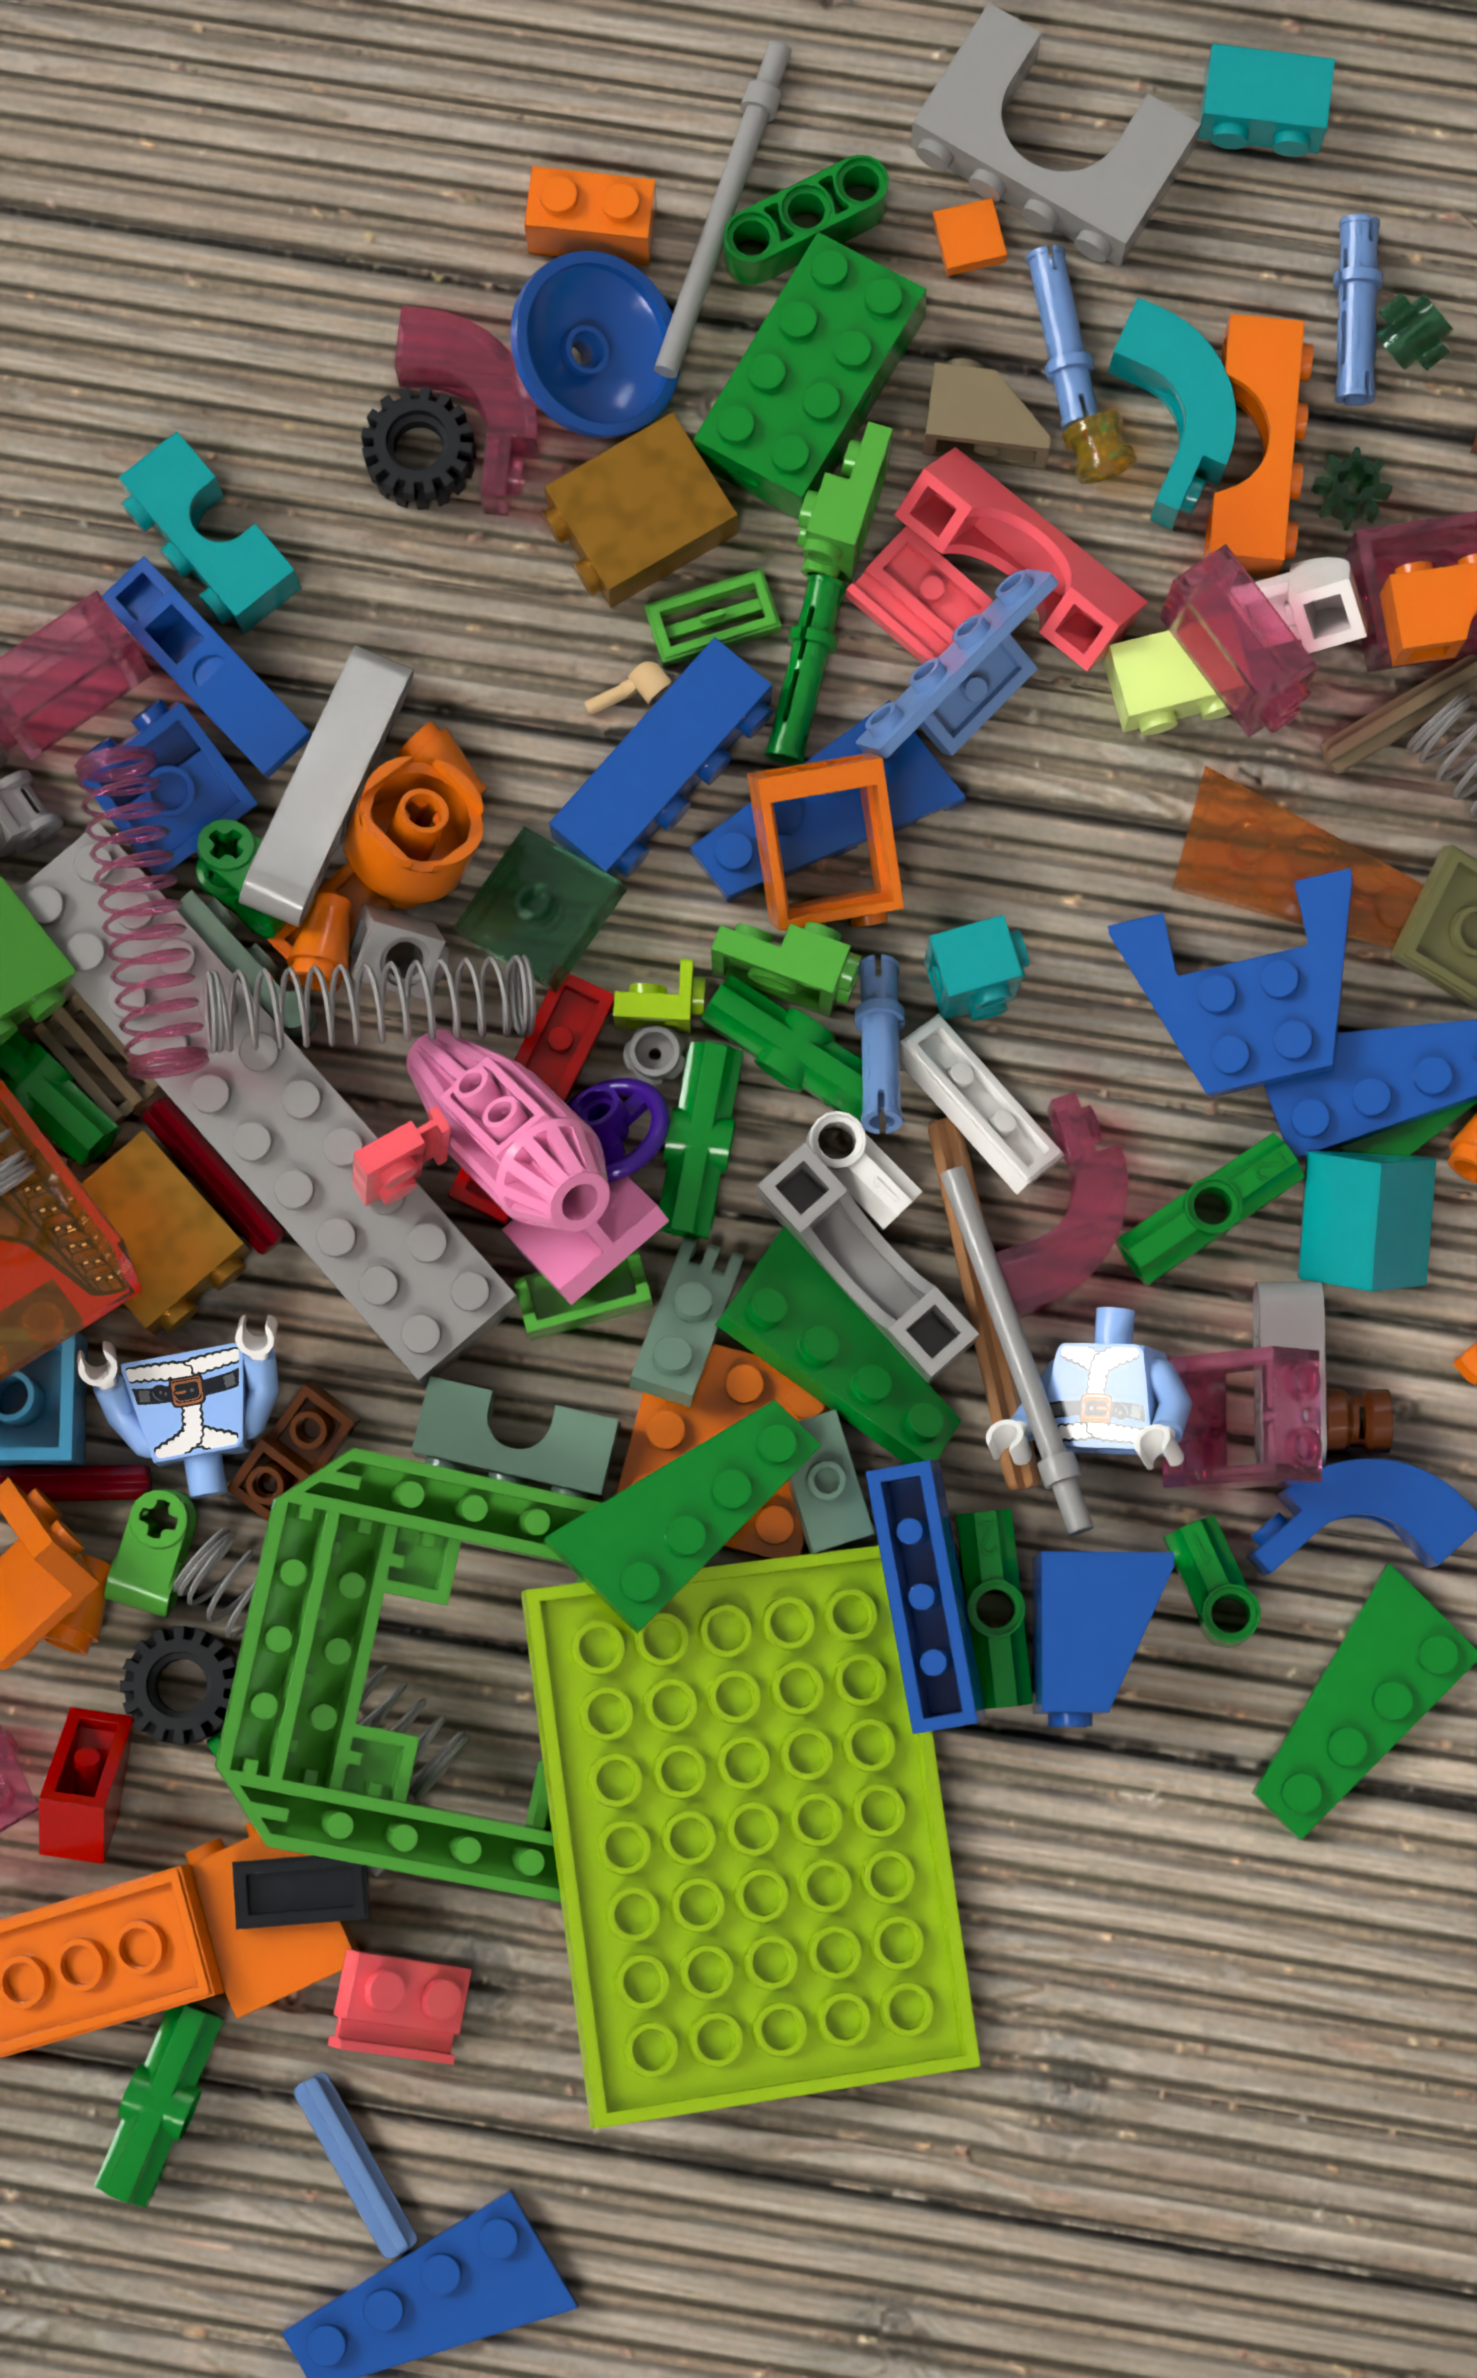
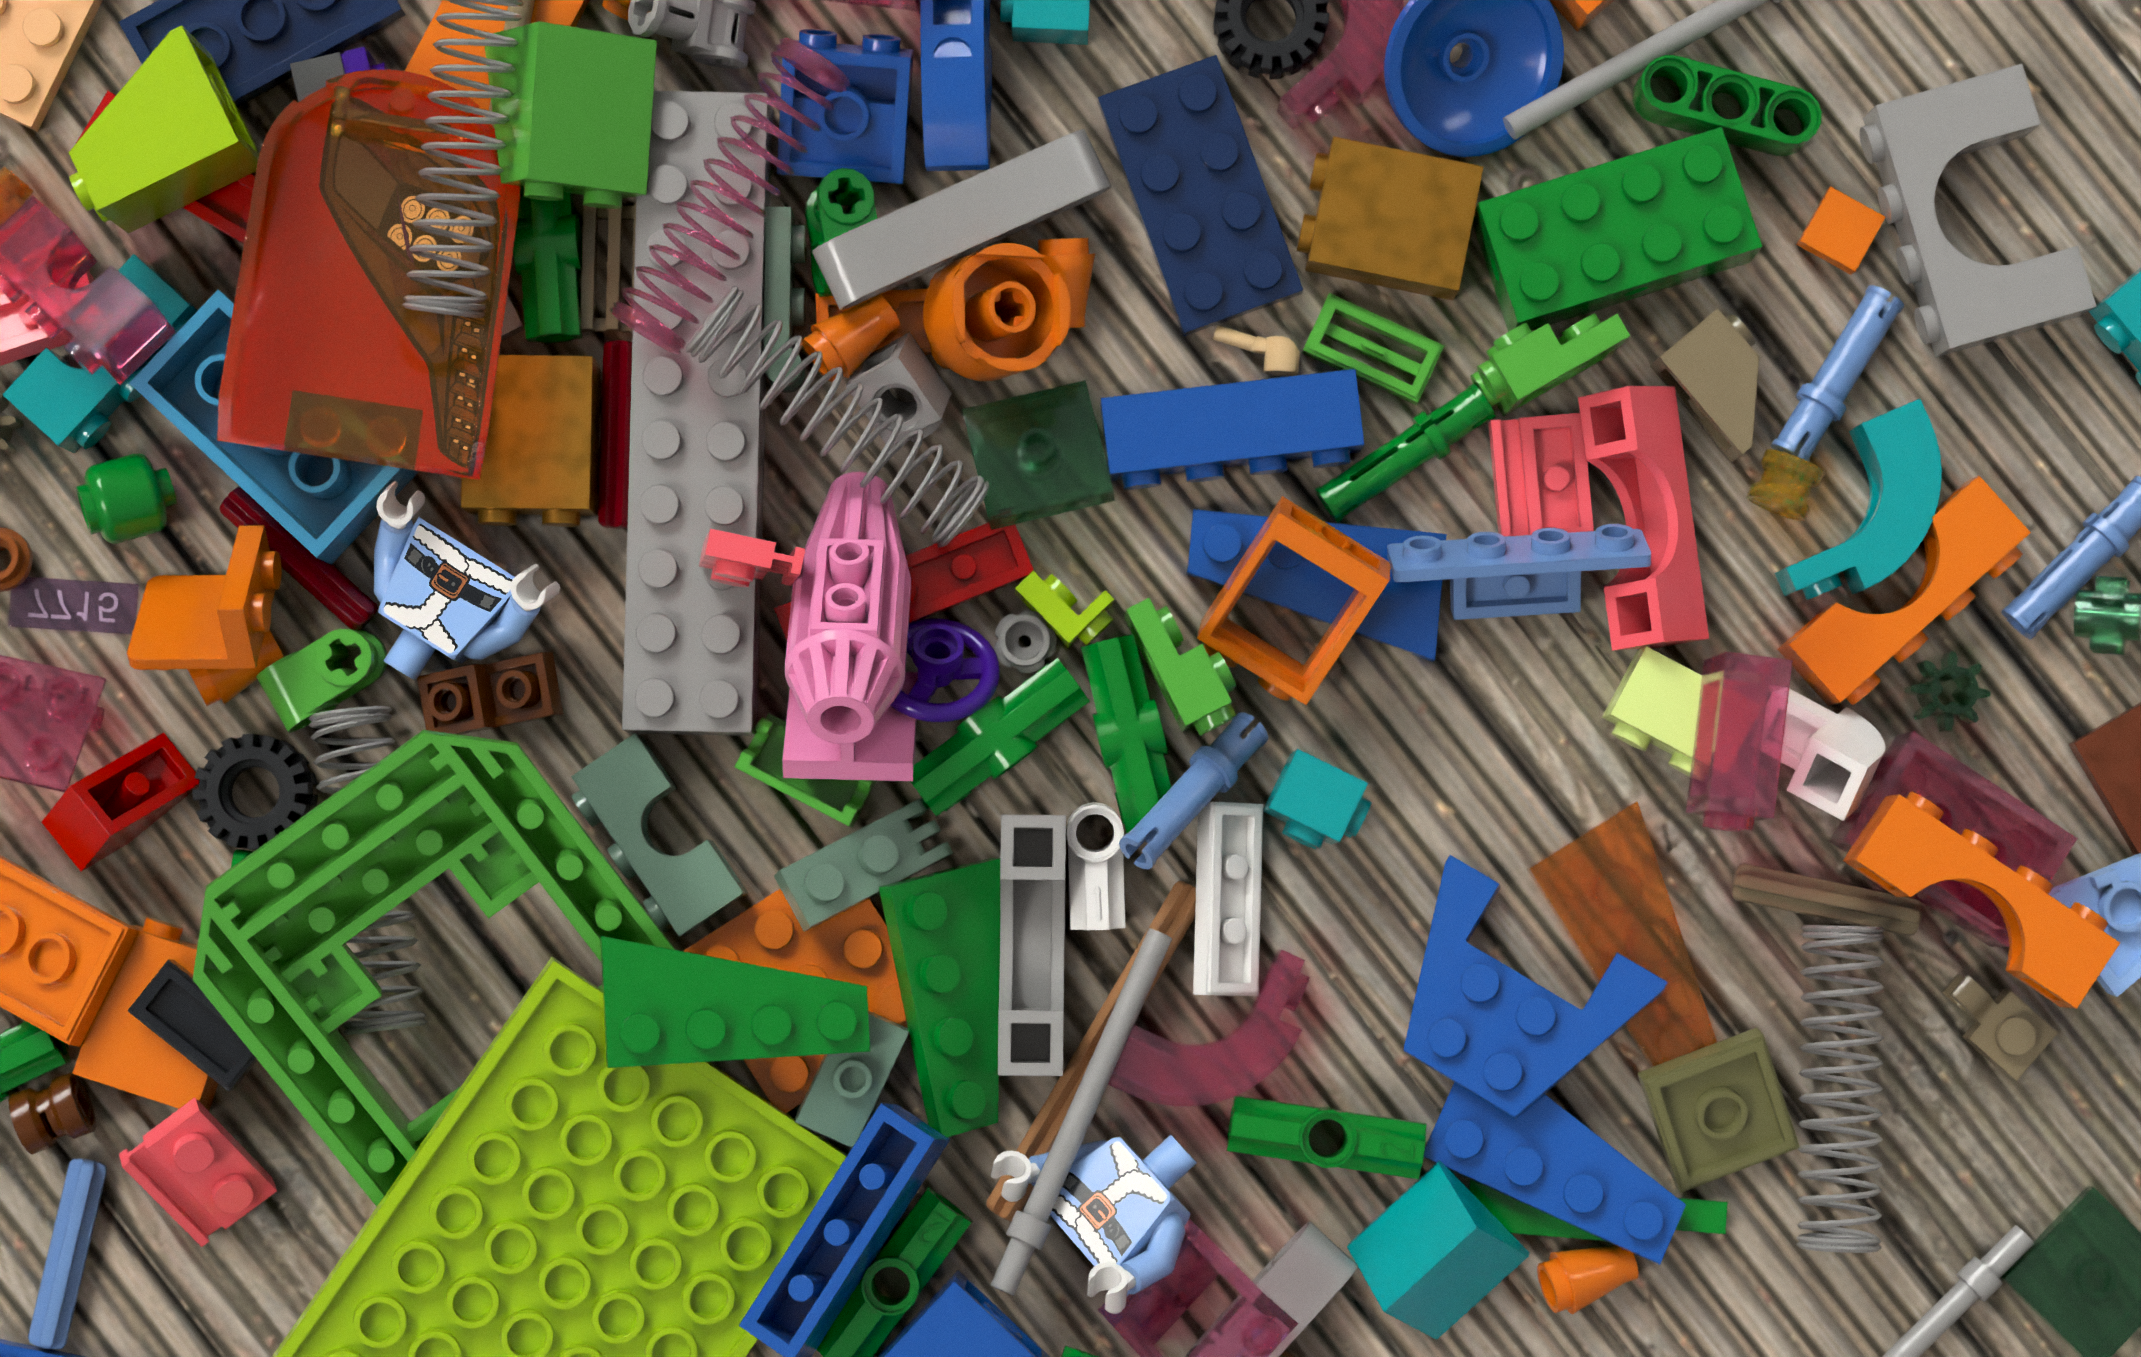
camera: 40 degrees right, 5 degrees up
none -> reddish brown wheel [8,1072,96,1155]
none -> dark blue plate [1097,55,1303,336]

